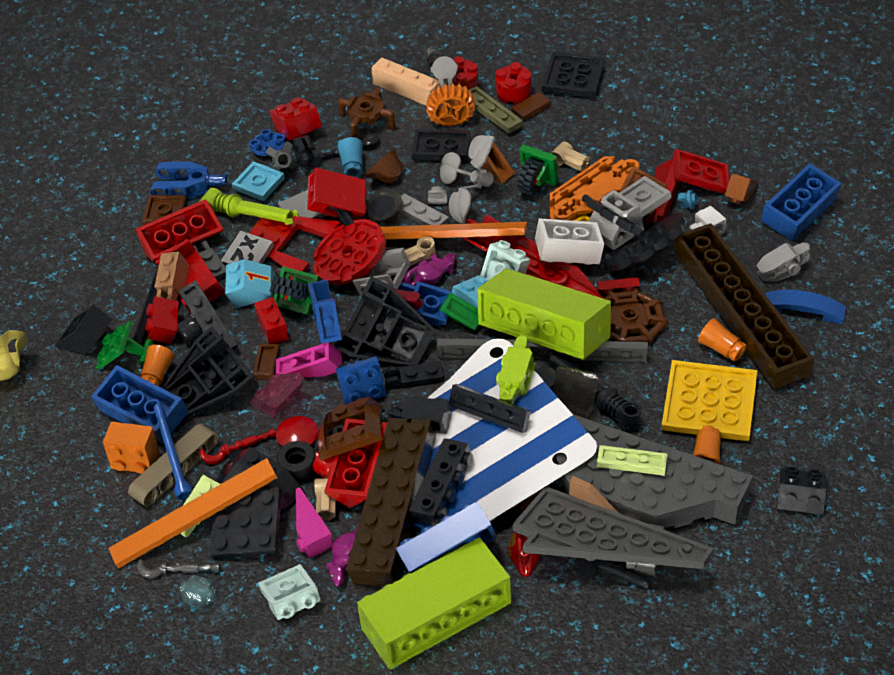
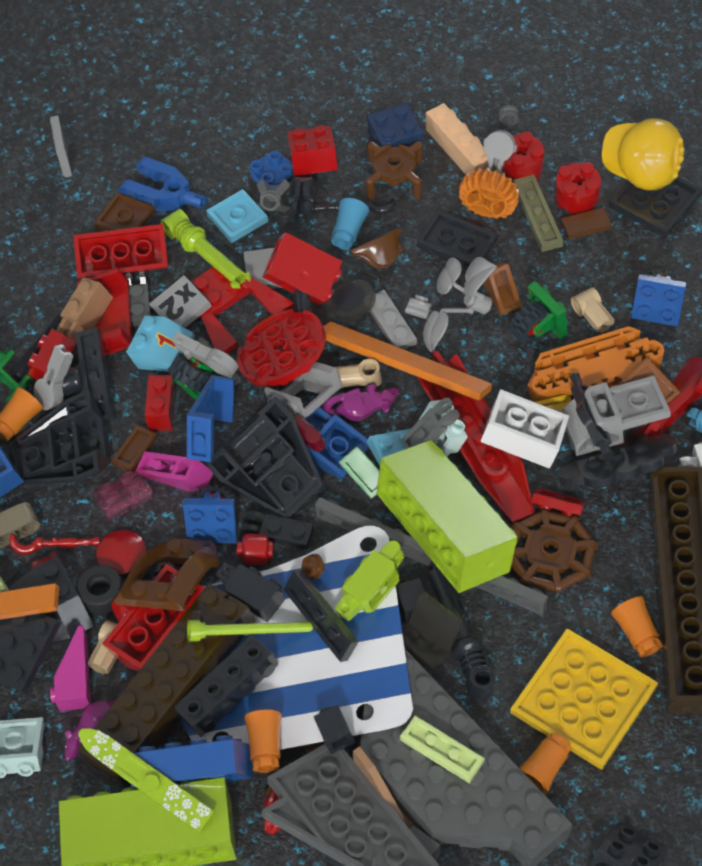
camera: 25 degrees right, 10 degrees up
none -> light grey piece [34,344,73,410]
none -> light grey tile [50,116,72,177]
none -> lime piece [78,728,215,833]
none -> light grey piece [172,331,239,378]
none -> lime piece [187,620,313,642]
none -> red head [236,533,273,567]
none -> orange plant [244,710,282,773]
none -> reddish brown plate [302,554,325,579]
none -> black brick [313,705,356,754]
none -> dark blue brick [367,103,424,150]
none -> dark grey hinge [401,398,460,449]
none -> yellow piece [602,118,684,191]
none -> blue plate [631,270,686,327]

